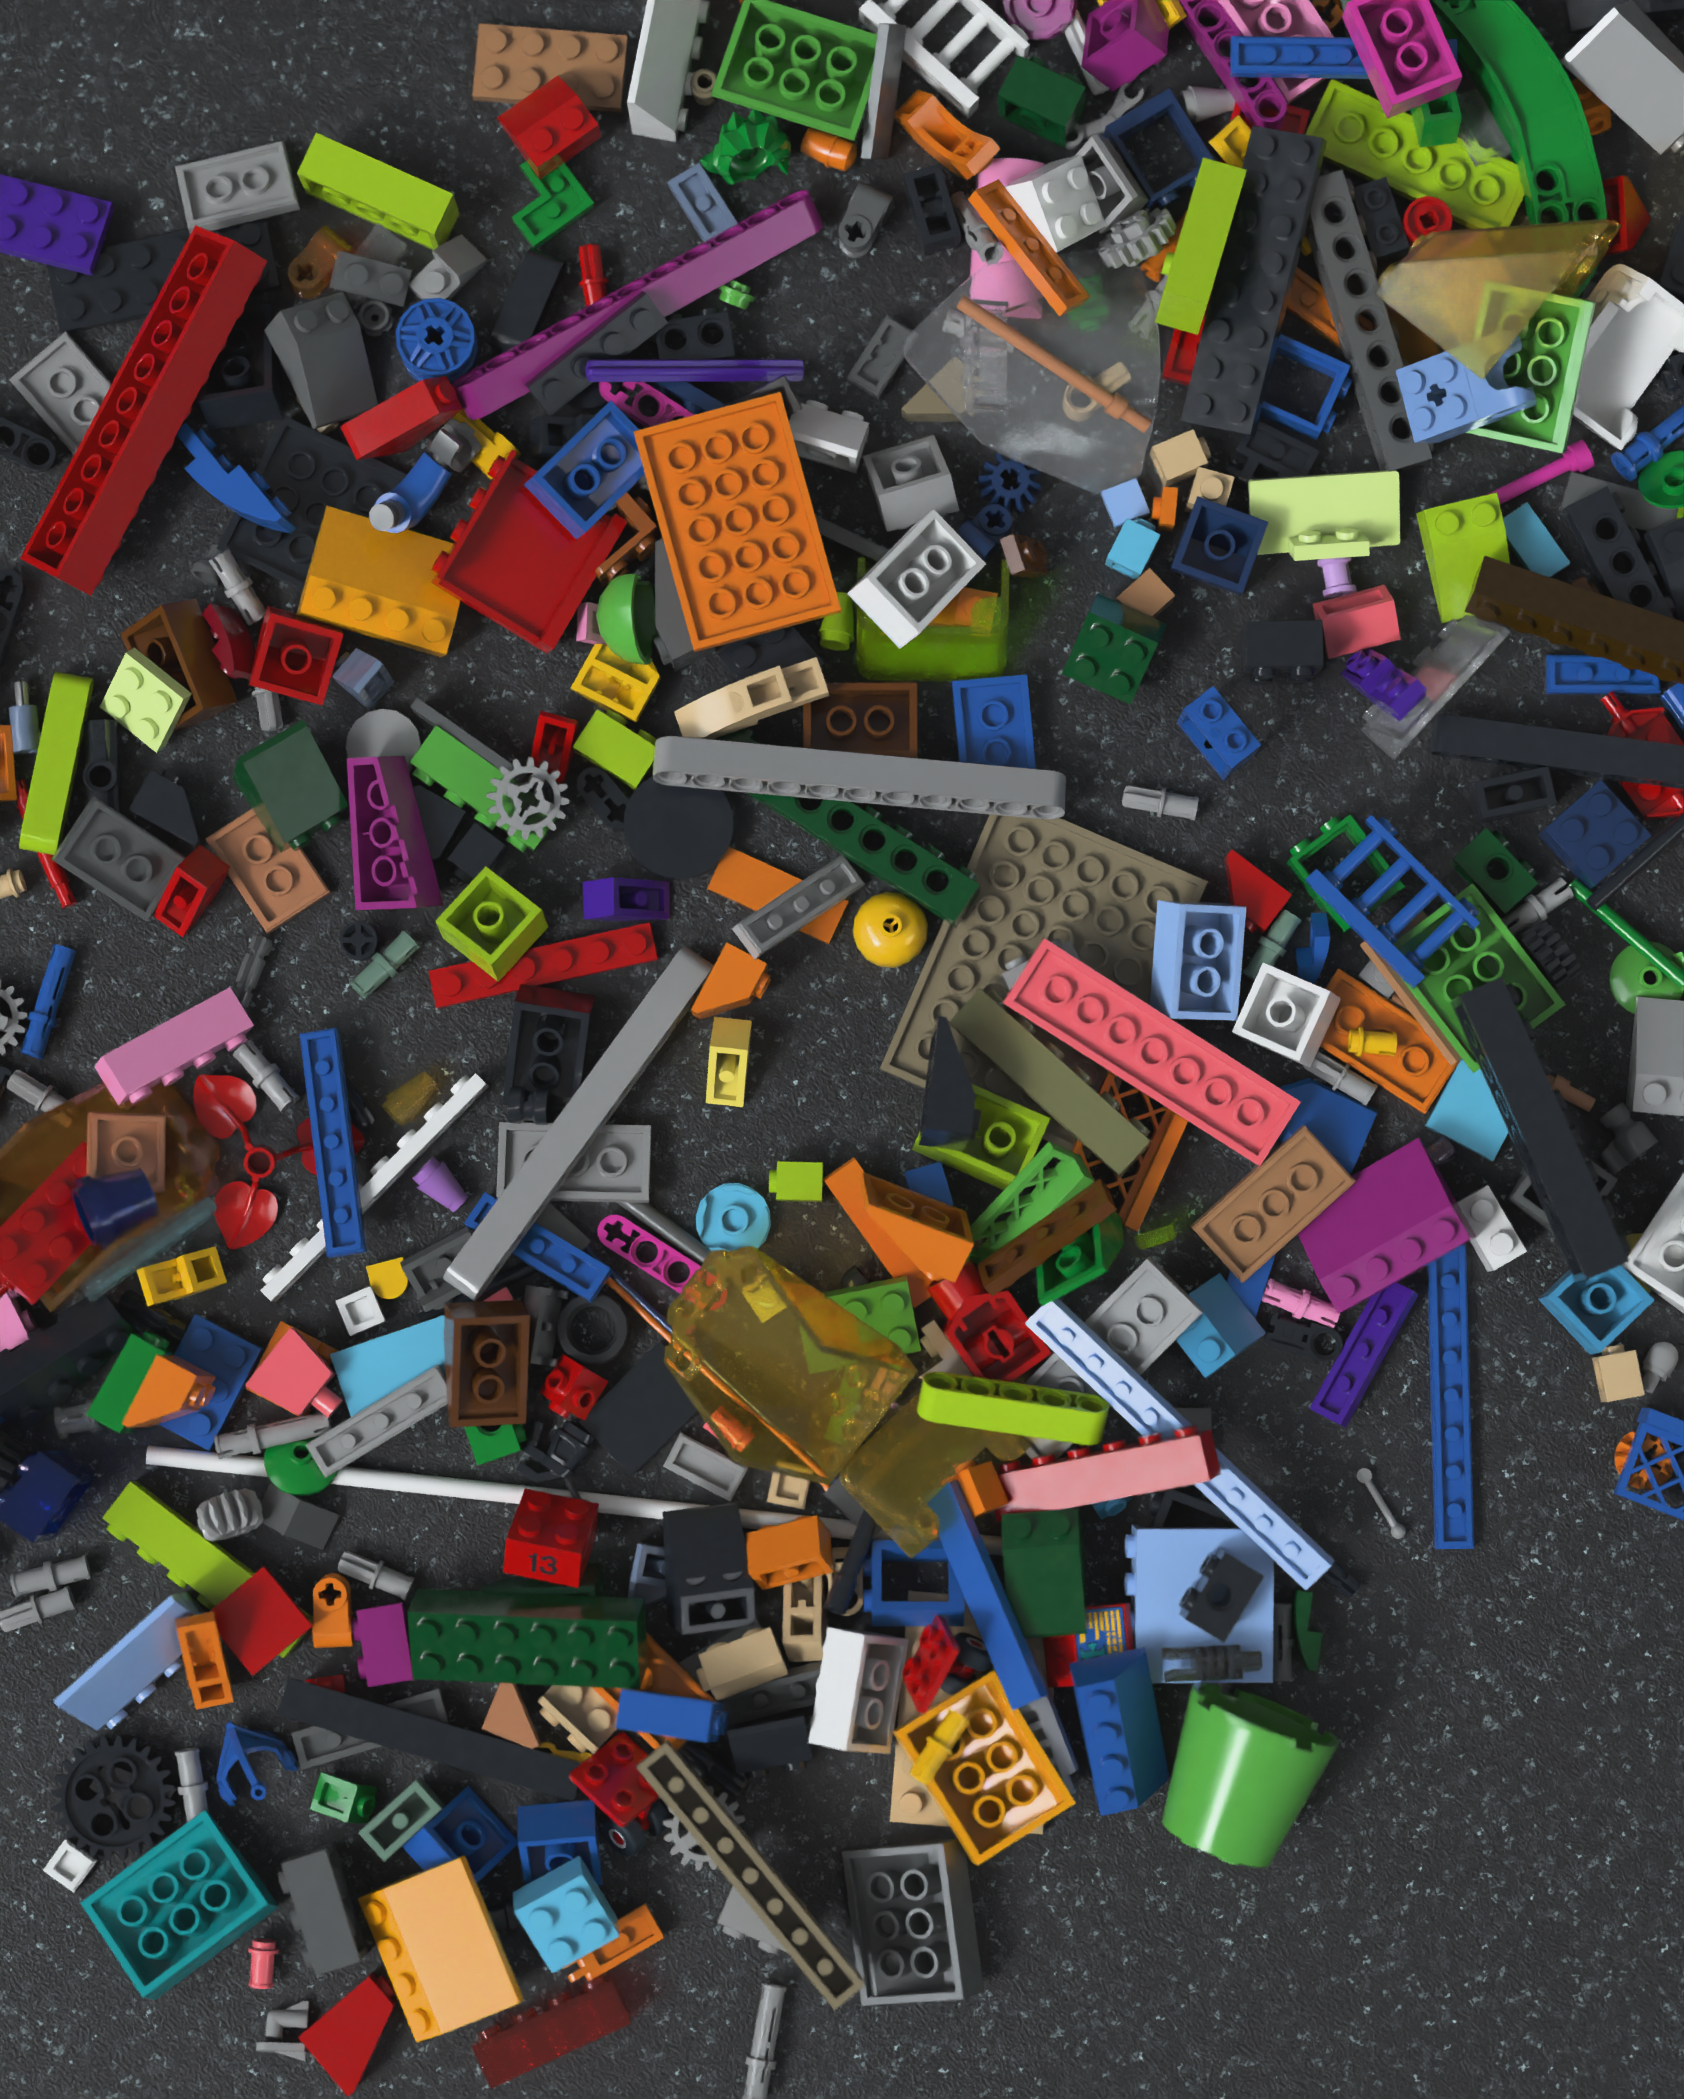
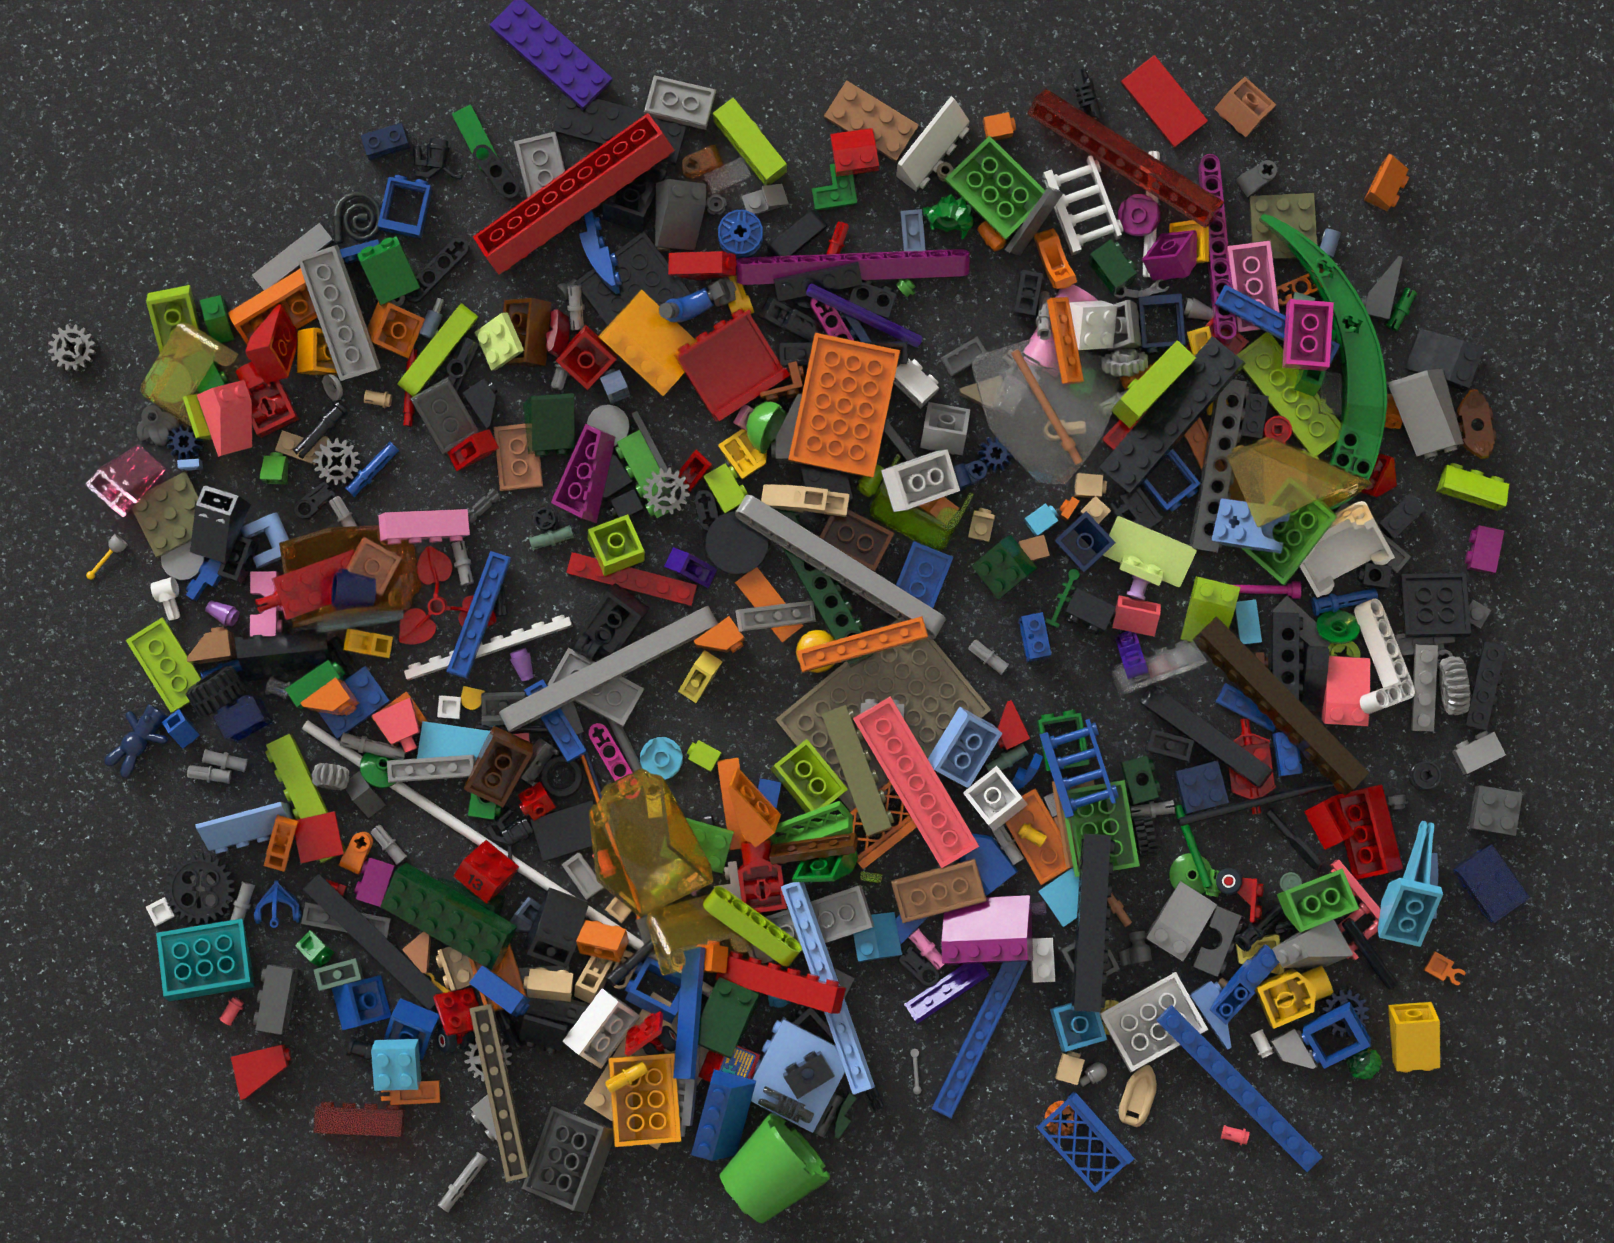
camera: 25 degrees right, 0 degrees up
light grey piece [256,2001,309,2062] -> none
dark grey plate [329,251,412,307] -> none
light orange slope [358,1856,524,2043] -> none
clear yellow cone [382,1071,438,1127] -> none
blue slope [524,401,645,540] -> none
dark grey piece [838,181,895,259] -> none
black slope [918,1016,981,1151] -> none
reddish brown plate [1000,534,1048,579] -> none
light blue tile [1101,478,1150,528] -> none
none -> orange tile [797,616,928,672]
none -> tan bracket [968,508,995,542]
none -> green piece [1045,569,1080,628]

